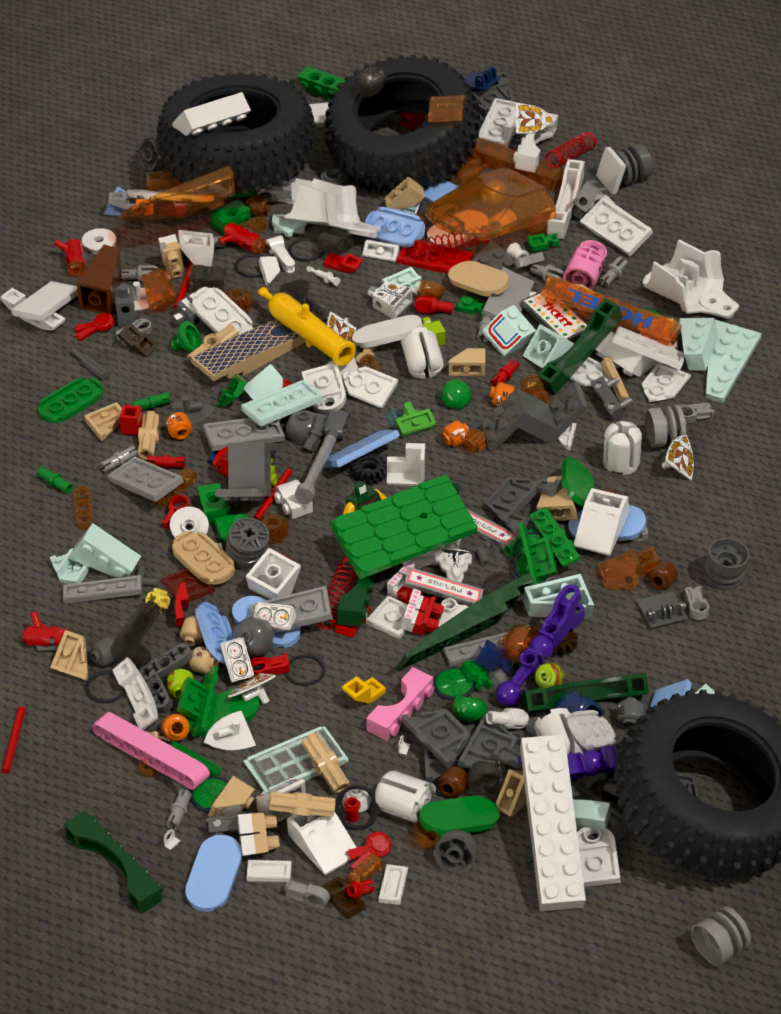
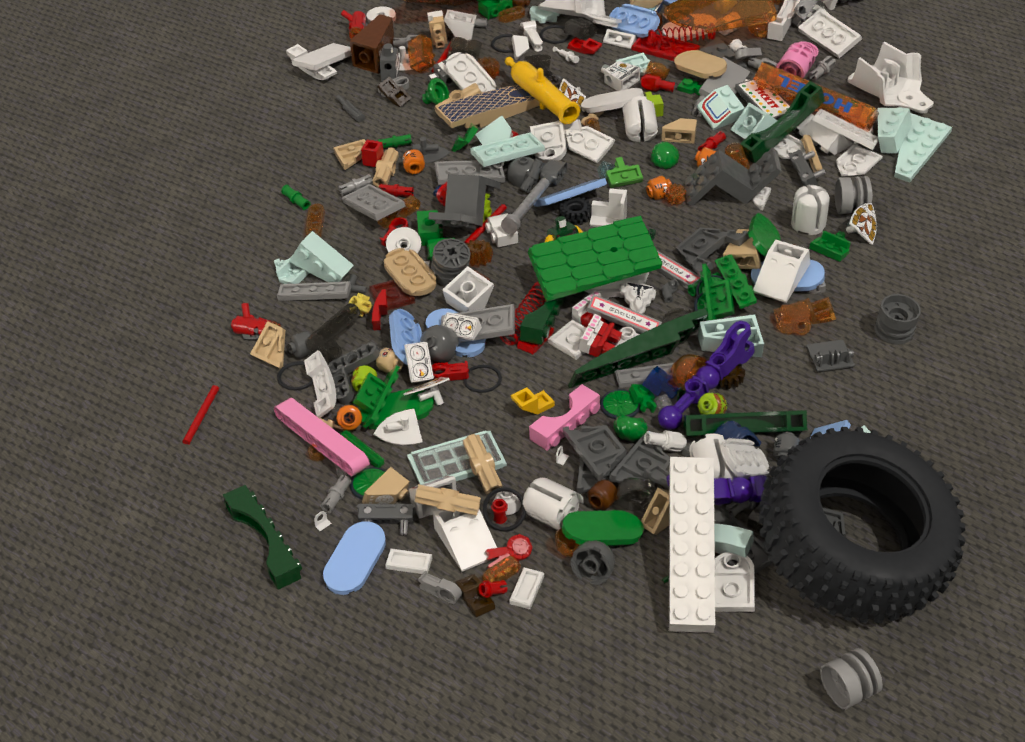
camera: 10 degrees right, 0 degrees up
green tile [38,378,103,423] -> none
red piece [75,313,115,341] -> none
tan head [180,615,204,646] -> none
red piece [218,222,267,254] -> none
hips [237,813,280,857] -> none
green plate [527,233,559,252] -> none
reddish brown head [649,561,678,590] -> none
light grey piece [680,403,714,424] -> none
light grey piece [685,586,709,620] -> none
none -> green slope [809,231,851,262]

